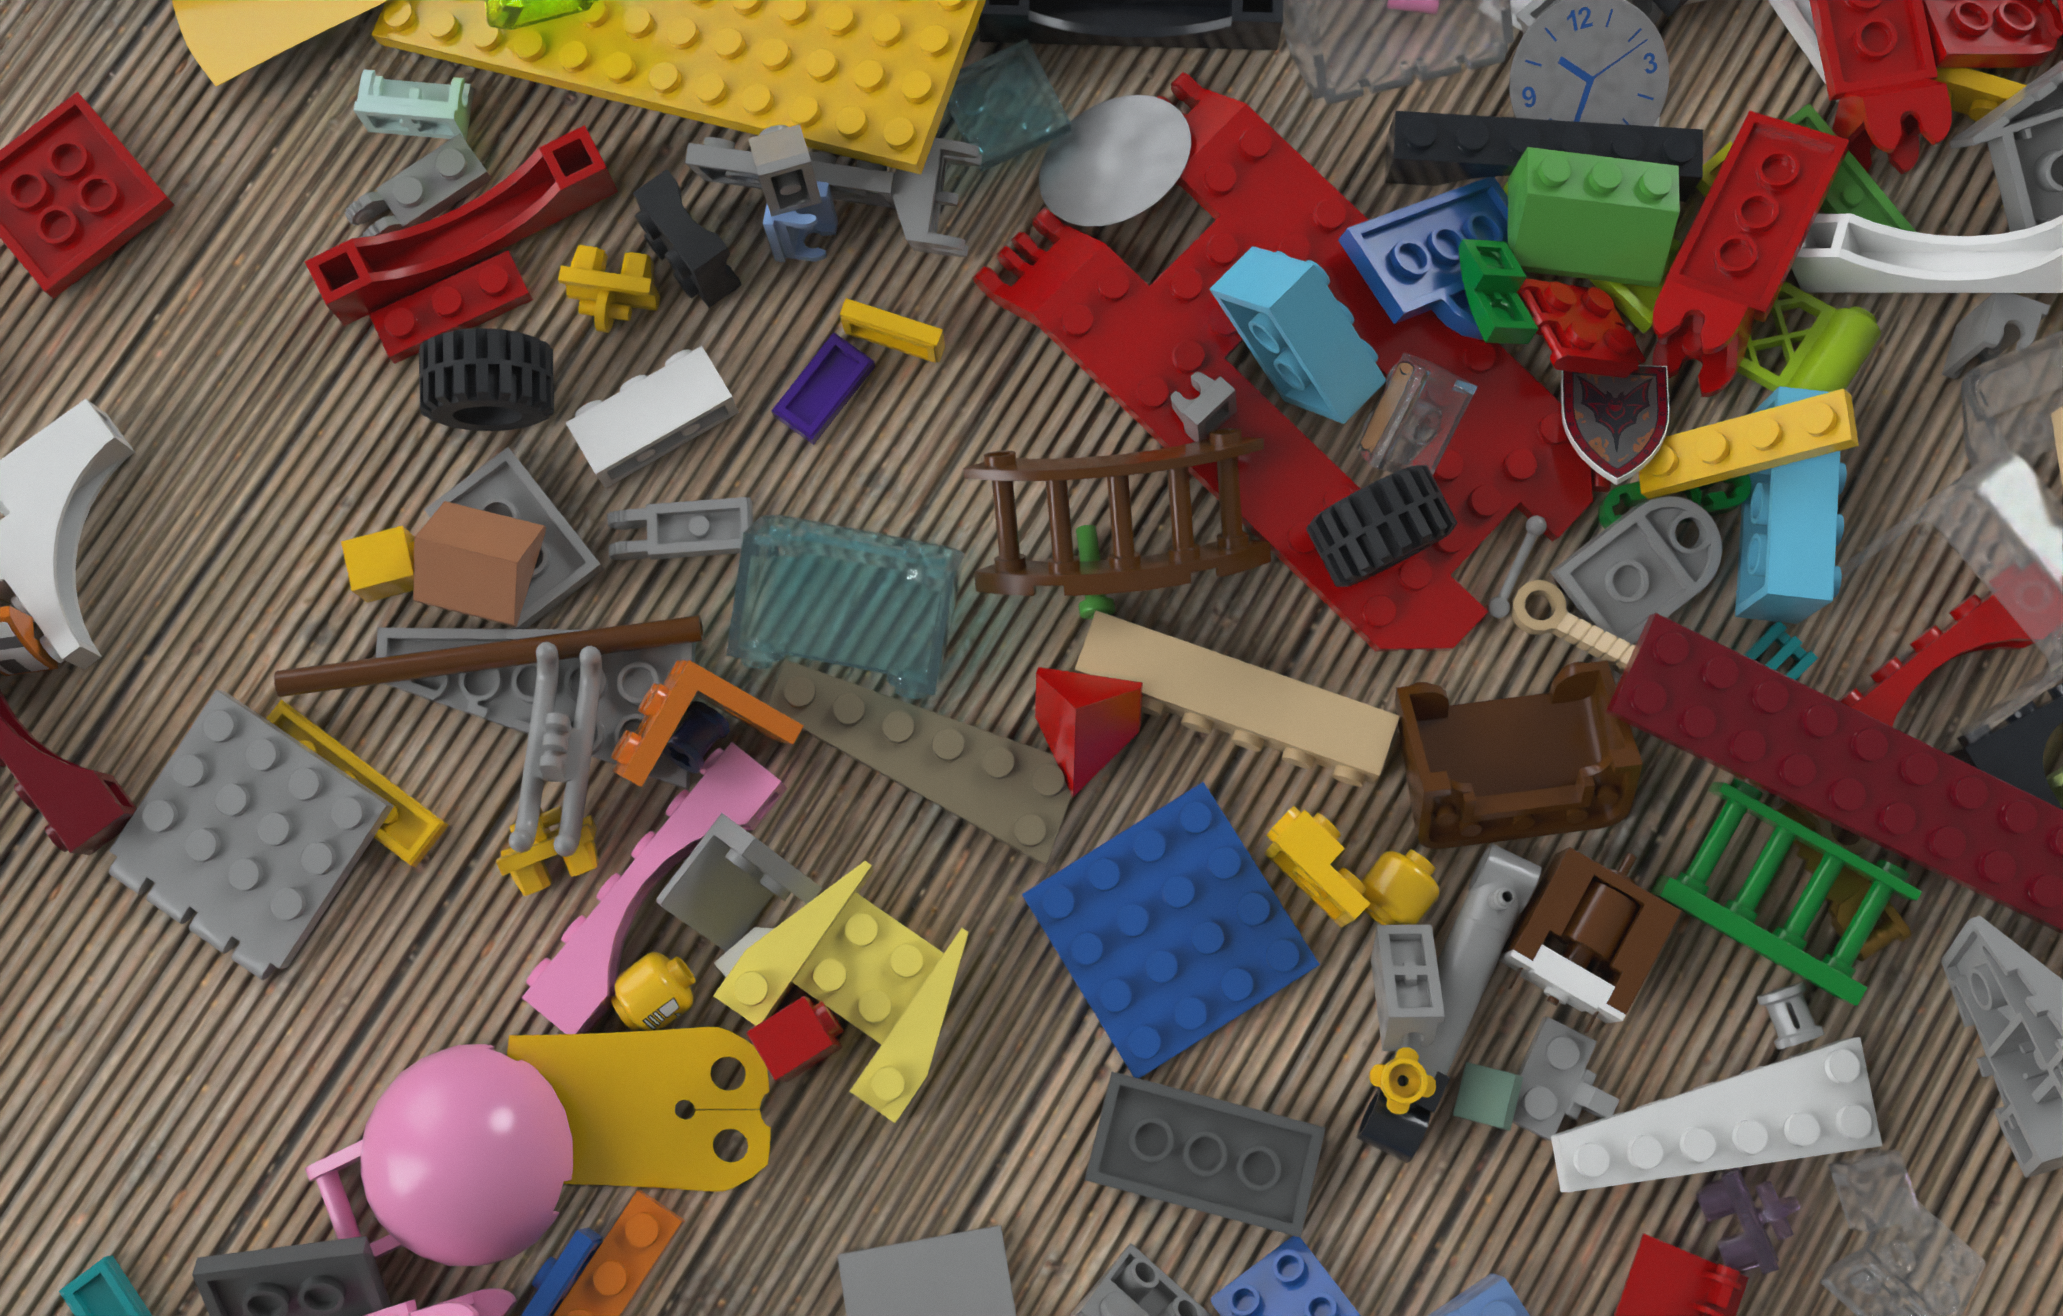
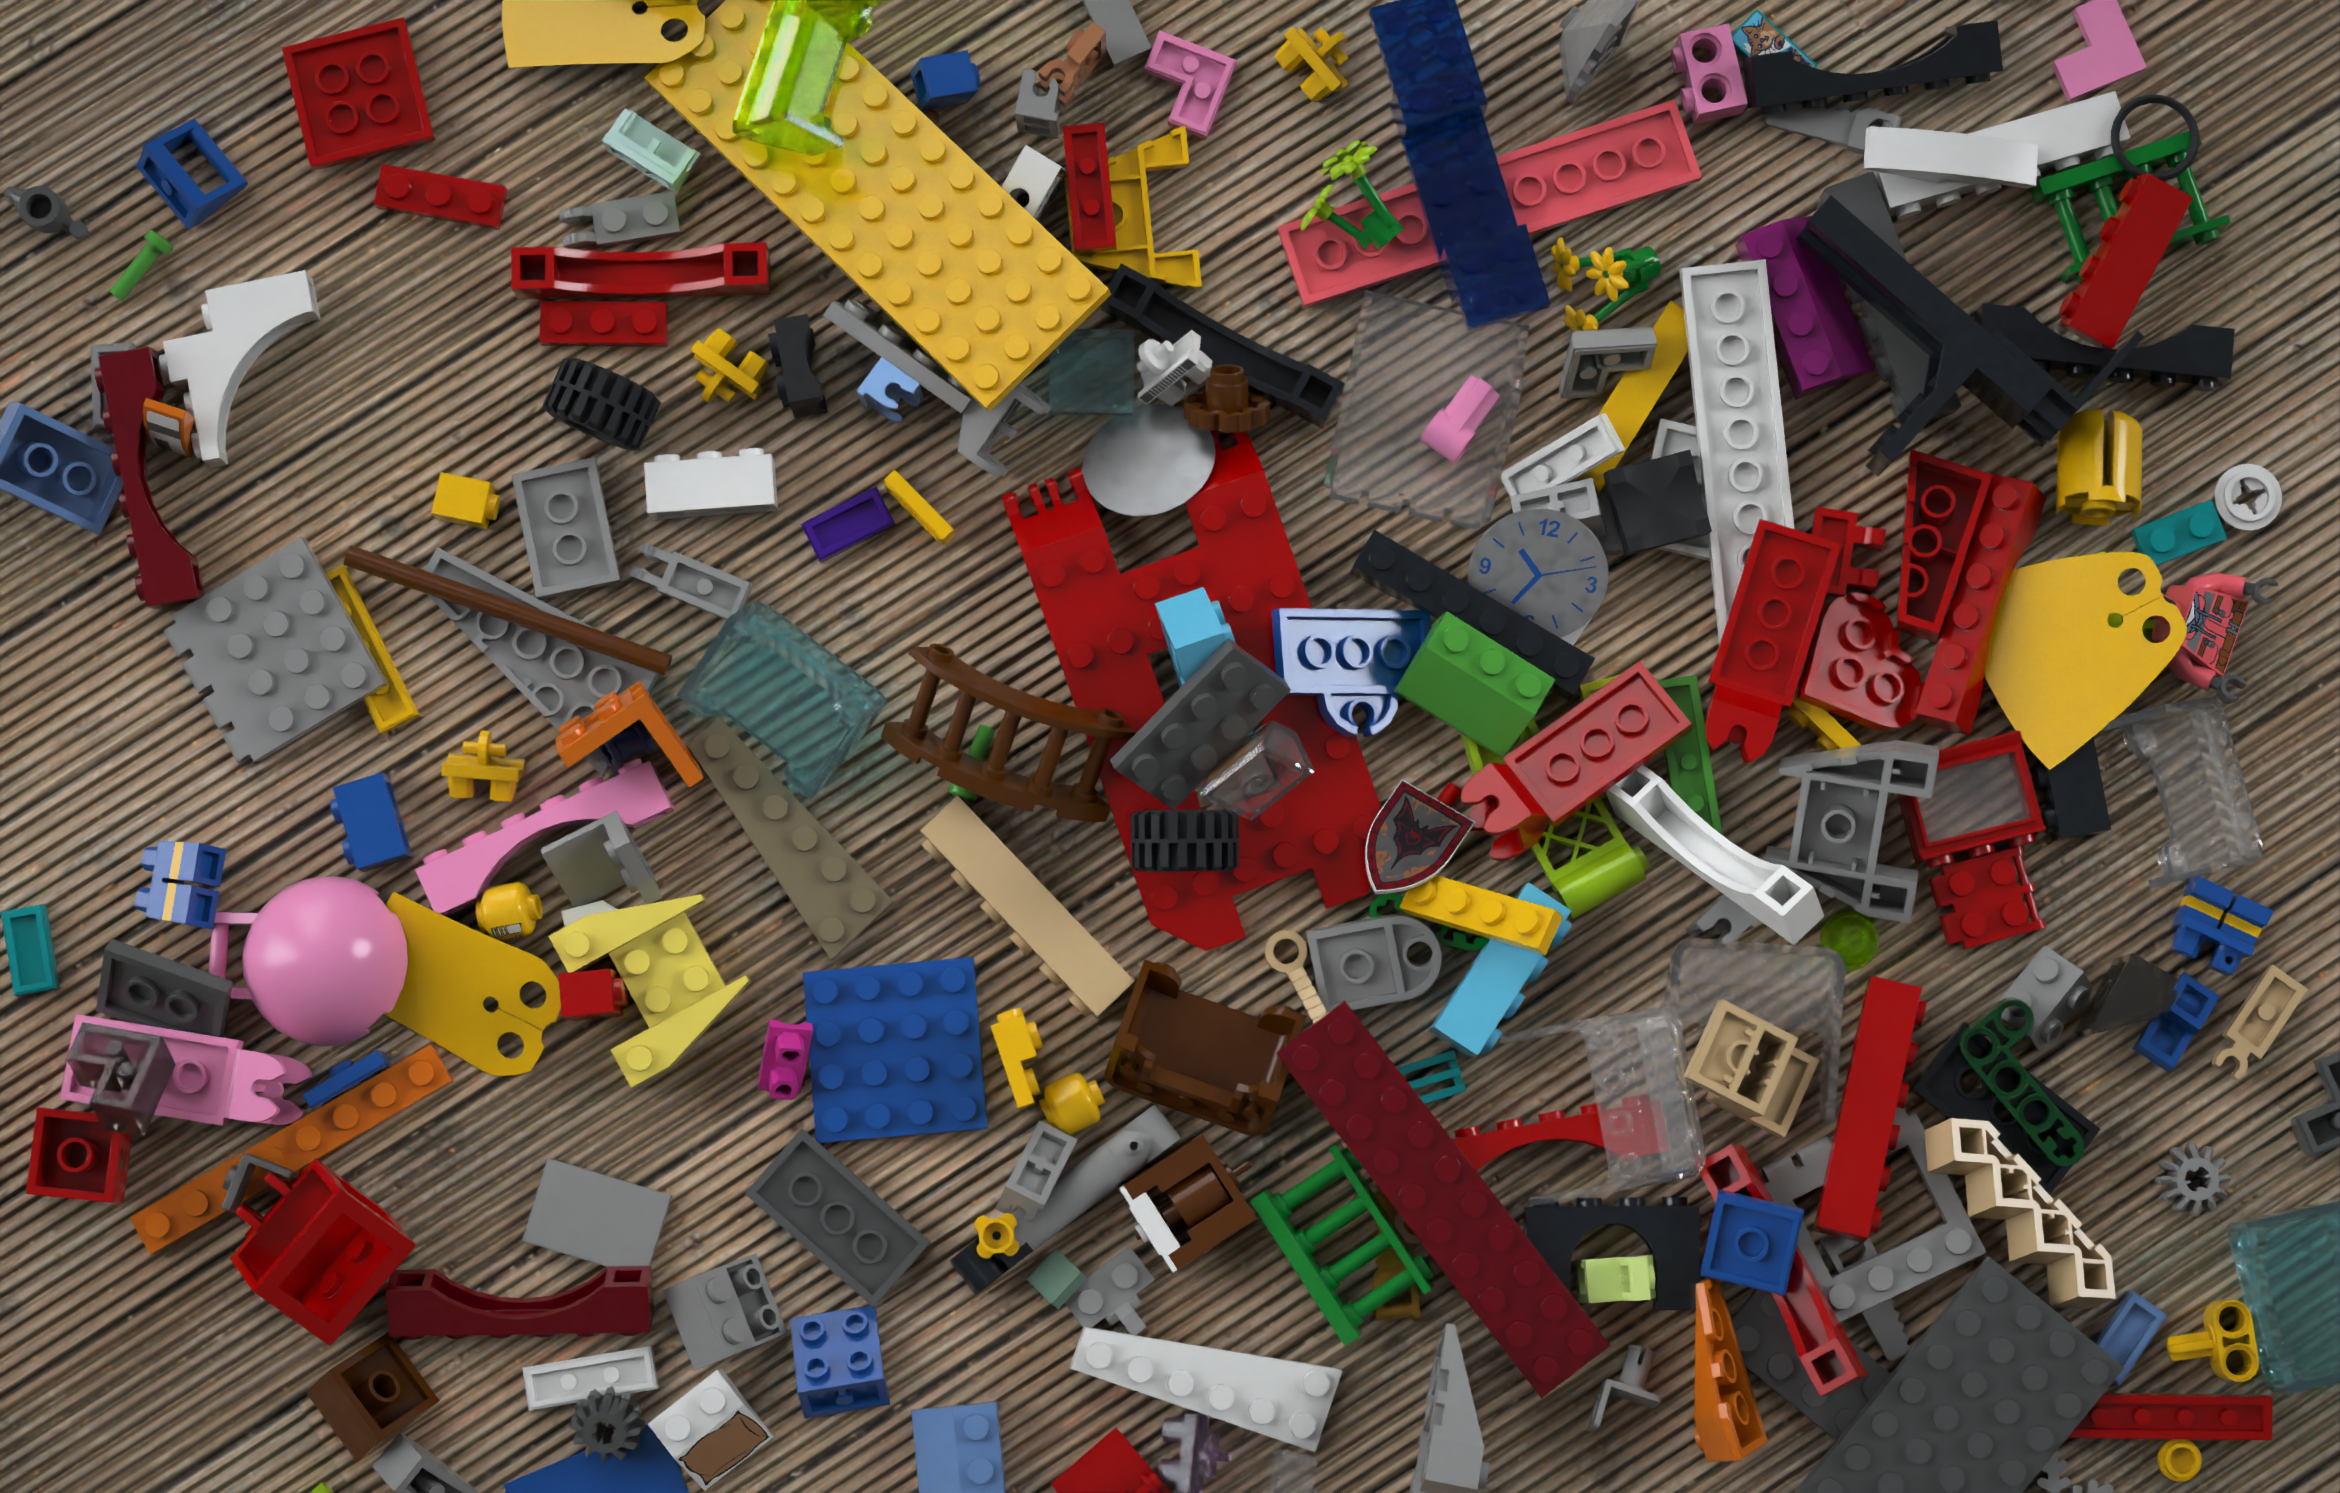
camera: 20 degrees right, 5 degrees up
nougat slope [413,501,547,627] -> none
light grey piece [509,642,602,857] -> none
light grey slope [748,124,822,217] -> none
red slope [1035,667,1143,797] -> none
light grey tile [1171,372,1237,442] -> none
green slope [1458,239,1538,344] -> none
light grey hinge [1487,515,1547,618] -> none
red plate [1517,278,1646,378] -> none
light grey bush [1757,981,1825,1049] -> none
none -> hips [134,841,226,929]
none -> blue brick [330,772,413,872]
none -> red plate [374,164,508,230]
none -> dark pink hips [757,1019,813,1100]
none -> dark grey plate [1110,638,1291,810]
none -> white hips [1137,330,1212,407]
none -> reddish brown plant [1184,364,1270,433]

